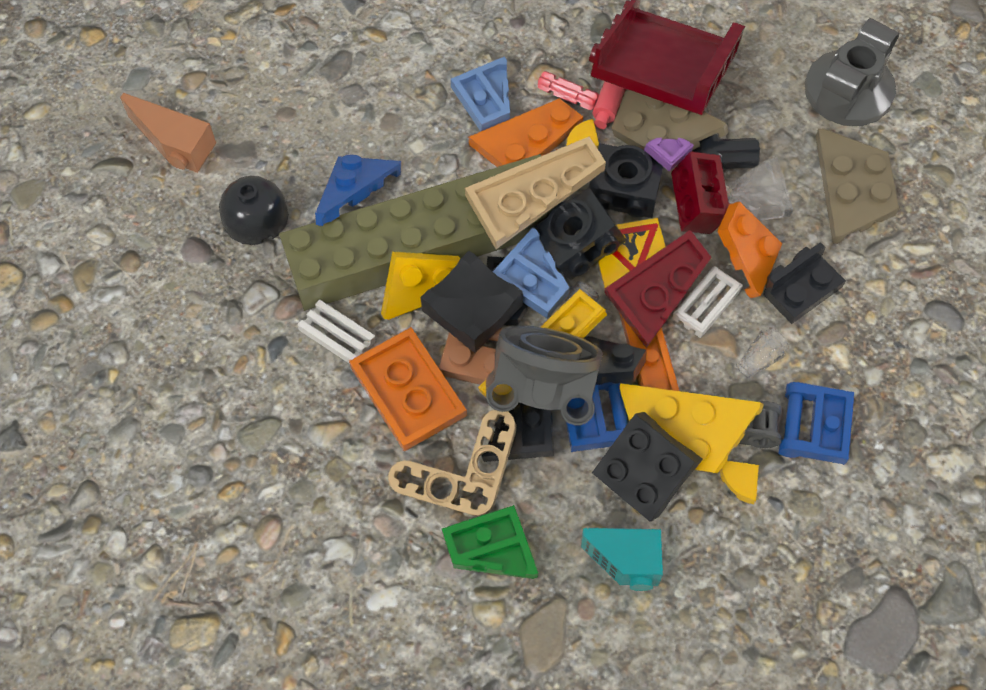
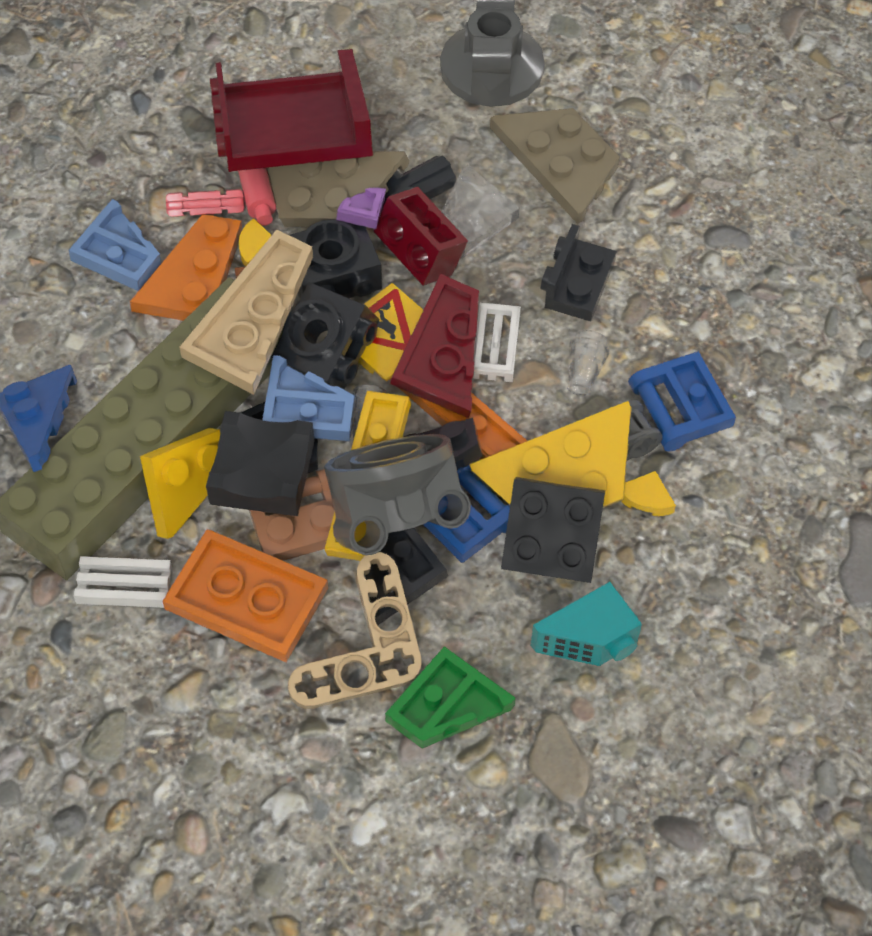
camera: 35 degrees left, 5 degrees down
orange wing [718,201,783,298] -> none

